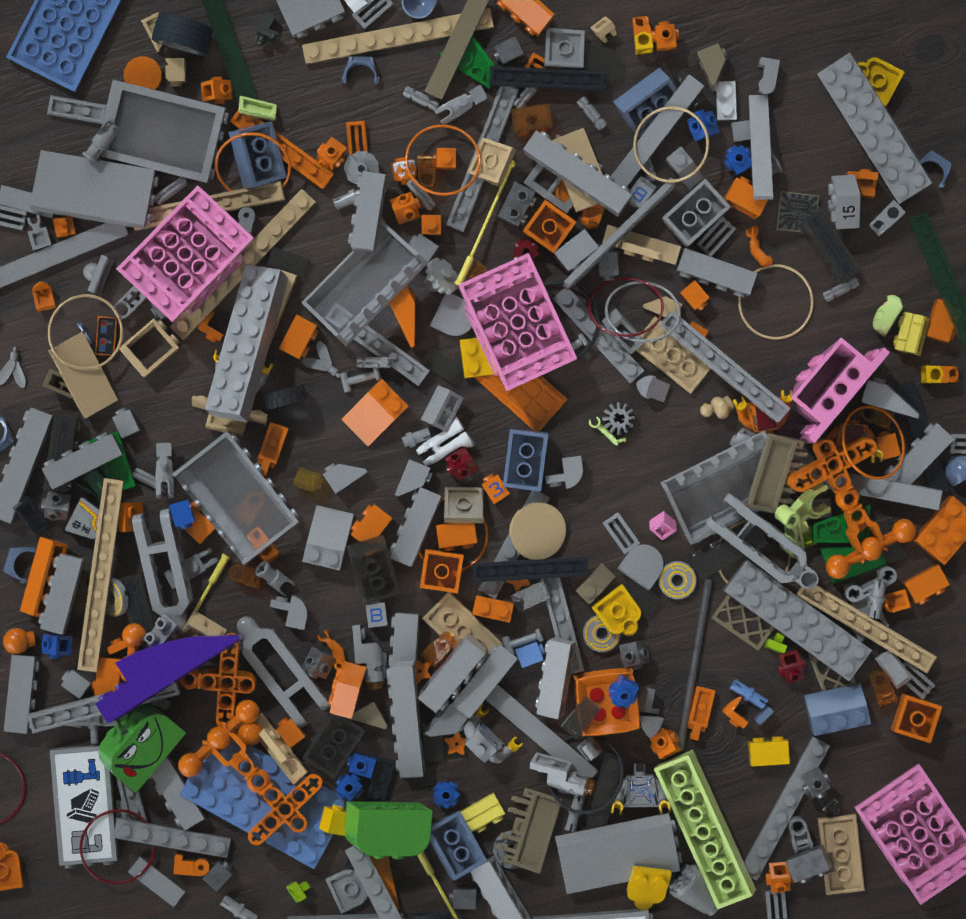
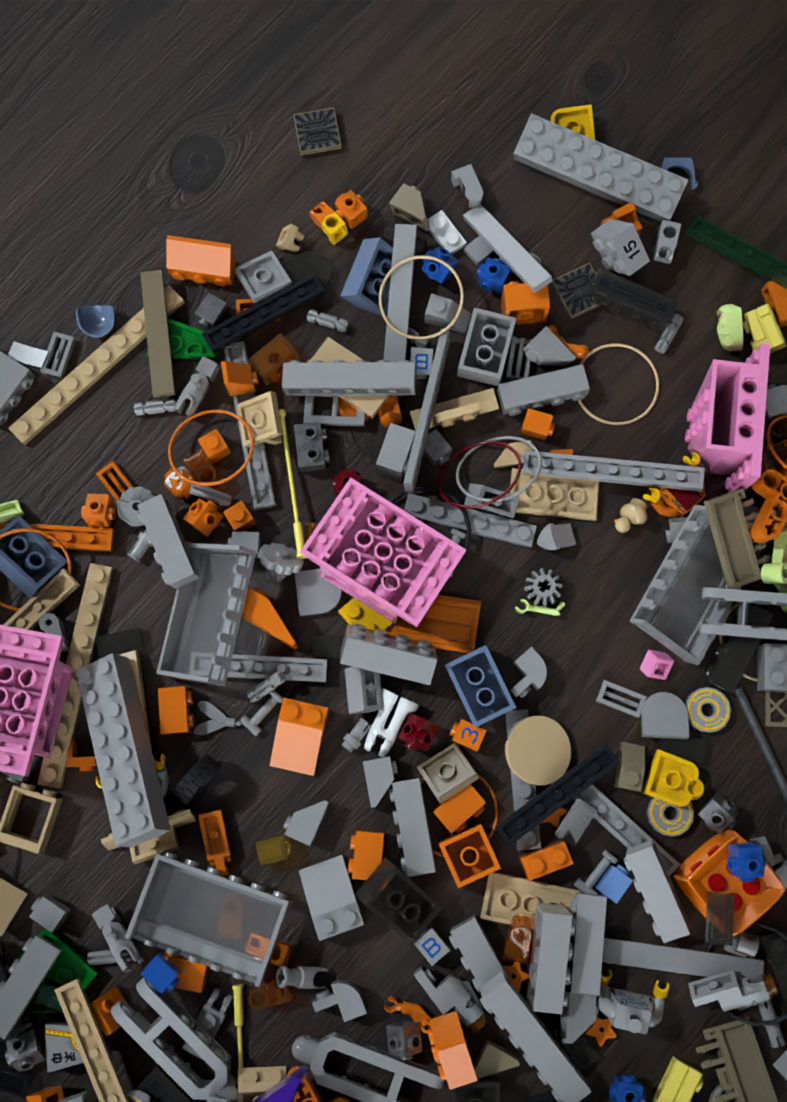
camera: 30 degrees left, 10 degrees down
sand blue helmet [342,56,379,85] -> none
light grey axle [514,88,537,110] -> none
orange brick [522,200,576,255] -> none
none -> orange slope [221,361,259,396]
none -> light grey brick [340,624,437,685]
none -> light grey slope [522,326,576,366]

